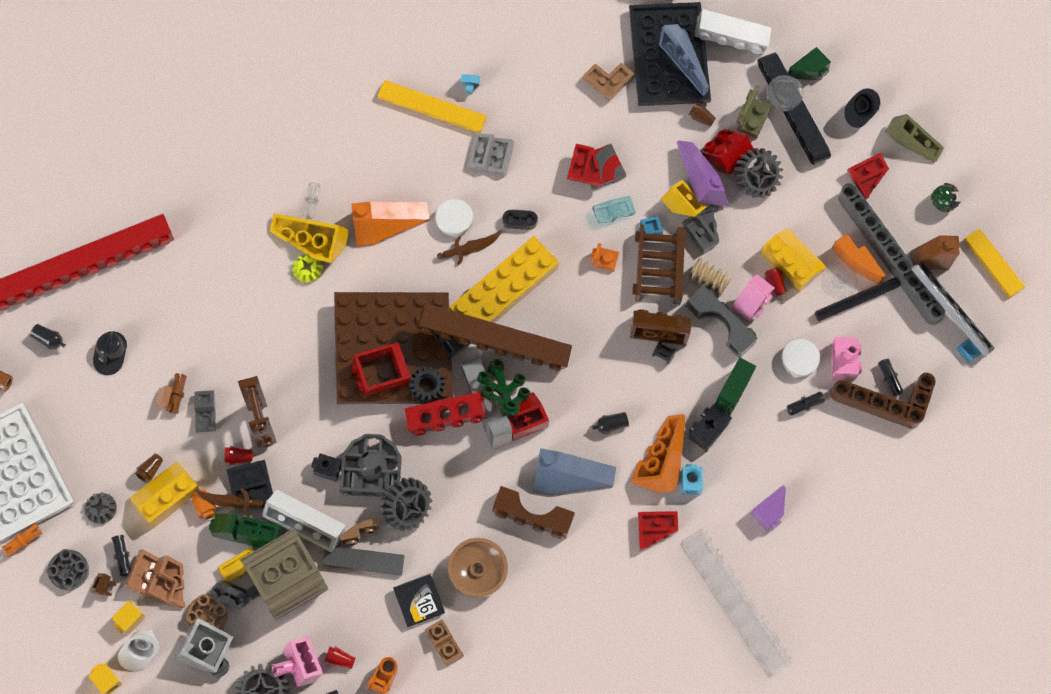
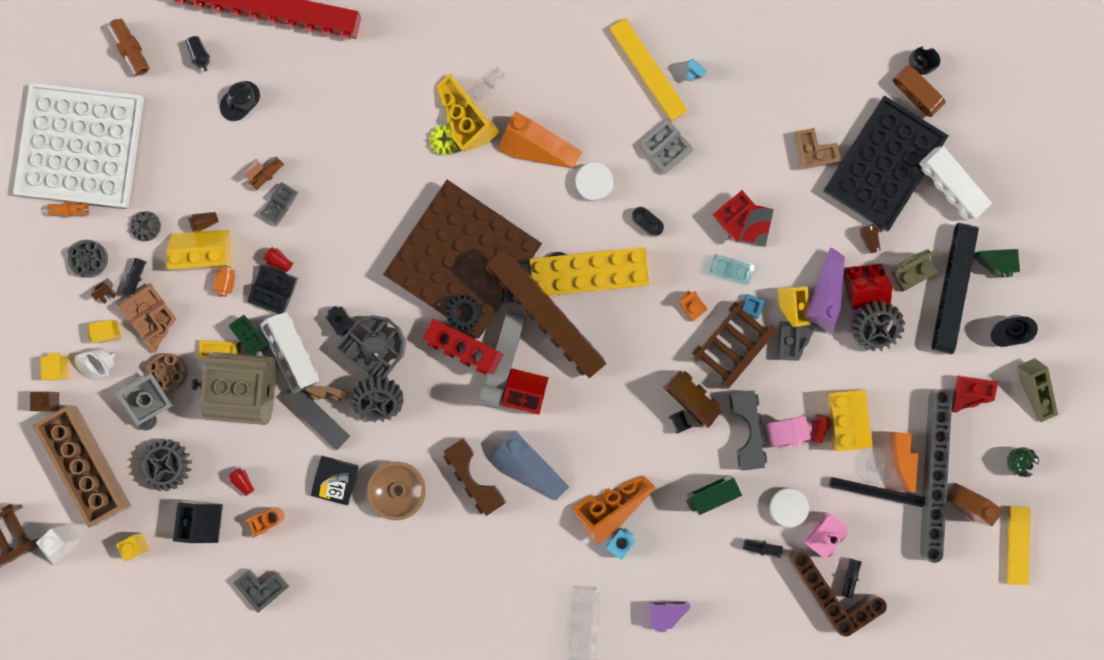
camera: 45 degrees right, 15 degrees up
reddish brown piece [195,488,266,518] -> none
dark green slope [209,513,240,542] -> none
black beam [212,580,250,608] -> none
reddish brown fence [238,376,277,448] -> none
bright pink brick [272,636,323,687] -> none
red window [350,342,411,397] -> none
medium nougat slope [425,619,464,667] -> none
reddish brown piece [437,230,502,265] -> none
dark green plant [477,359,530,418] -> none
black piece [592,412,629,434] -> none
red wing [638,511,679,551] -> none
sand blue wedge [659,24,709,97] -> none
tan piece [689,258,731,296] -> none
black brick [689,404,732,452] -> none
clear tile [766,75,804,111] -> none
tile [911,261,995,357] -> none
dark azure tile [956,339,982,363] -> none

